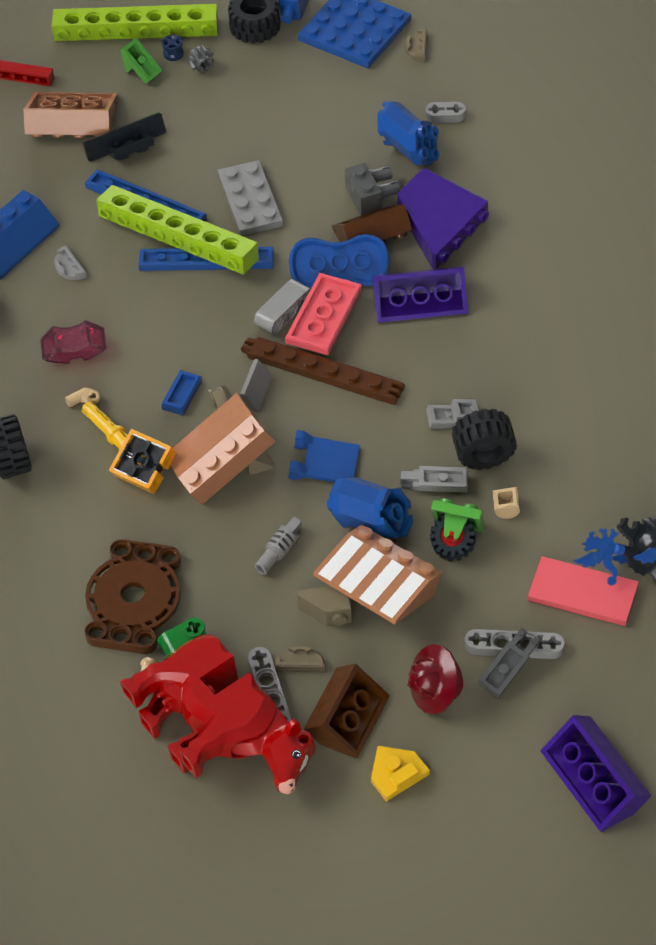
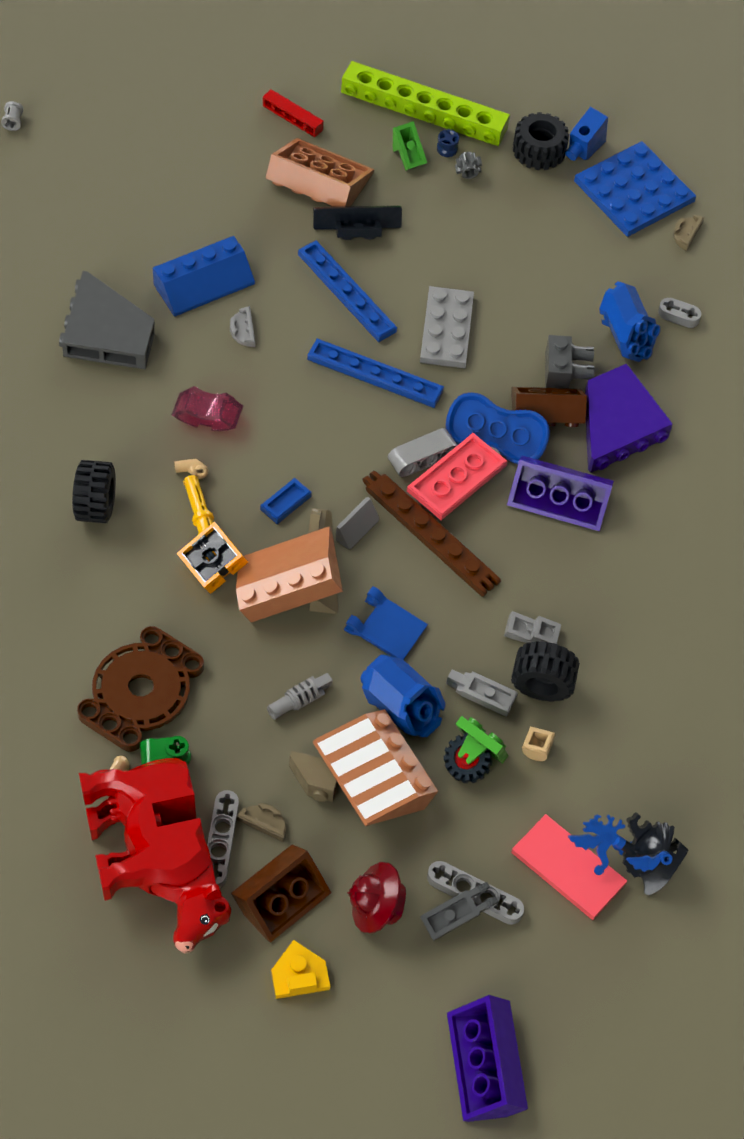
camera: 15 degrees right, 5 degrees up
lime brick [96,185,259,275] -> none

